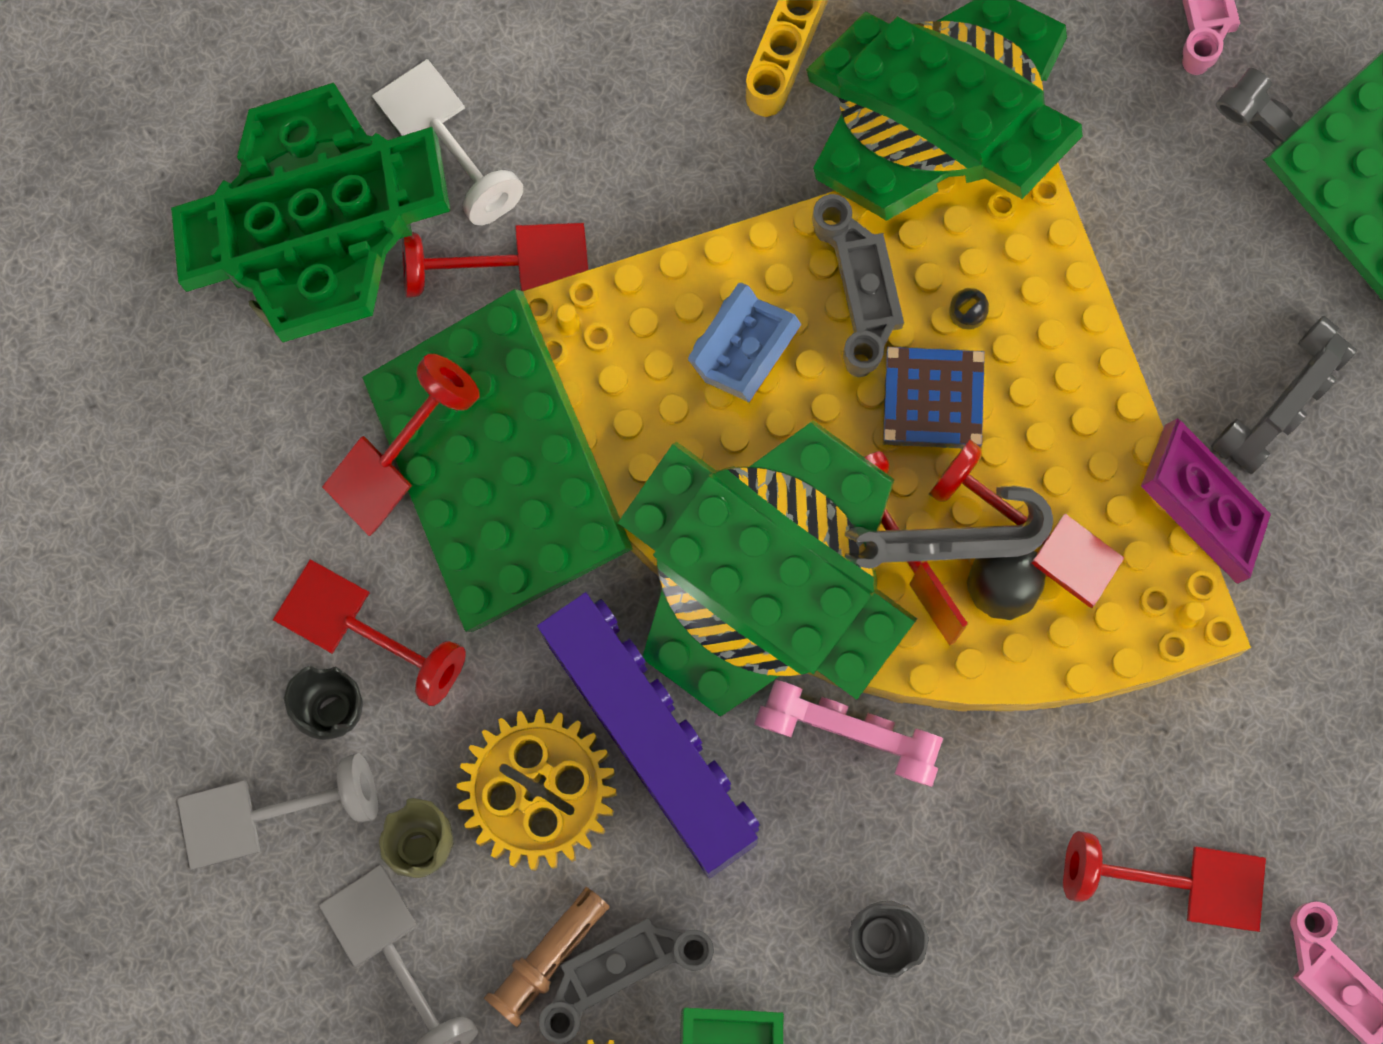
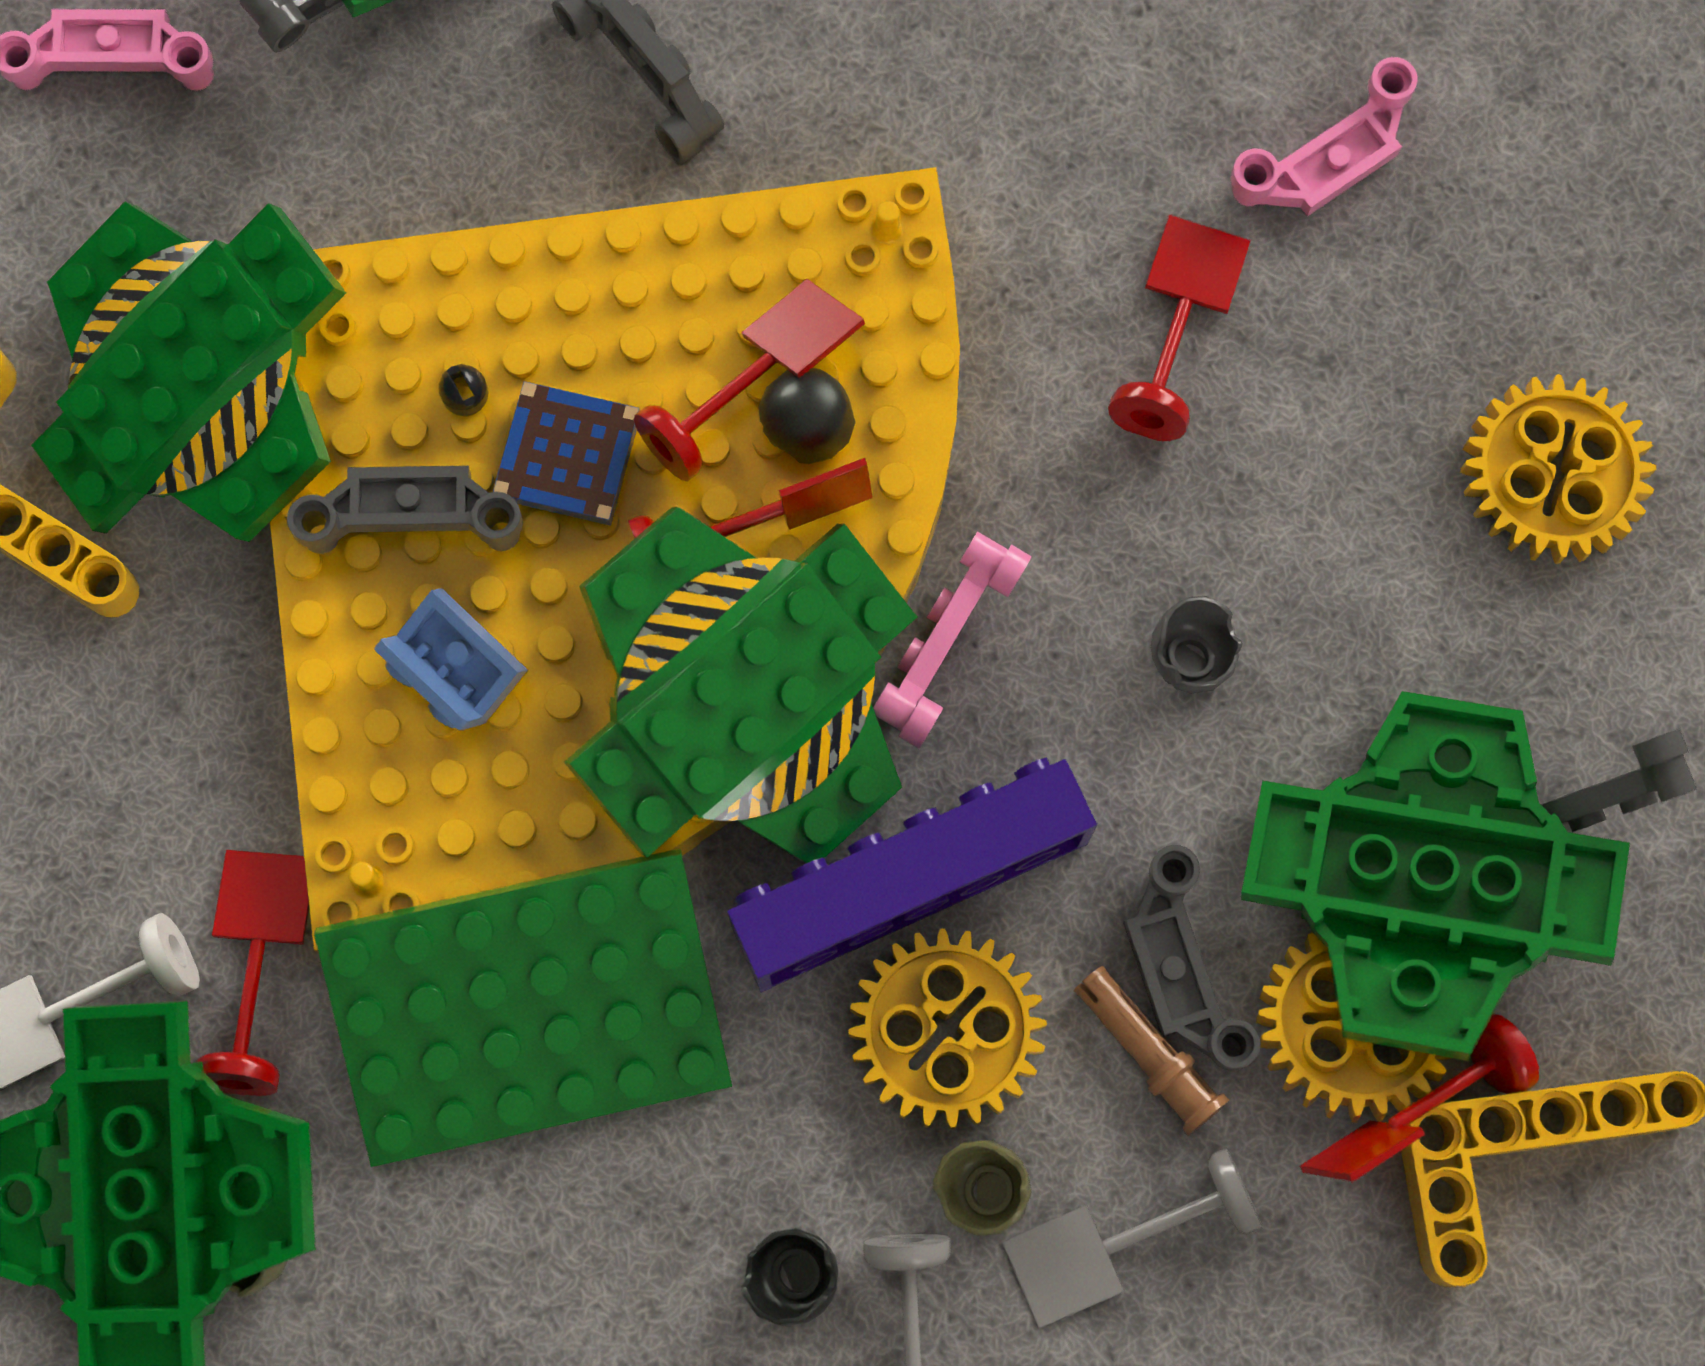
camera: 85 degrees left, 0 degrees up
red piece [273,559,466,706] -> none
red piece [322,354,479,536] -> none
dark grey piece [845,485,1053,569] -> none
magenta tile [1141,418,1271,584] -> none

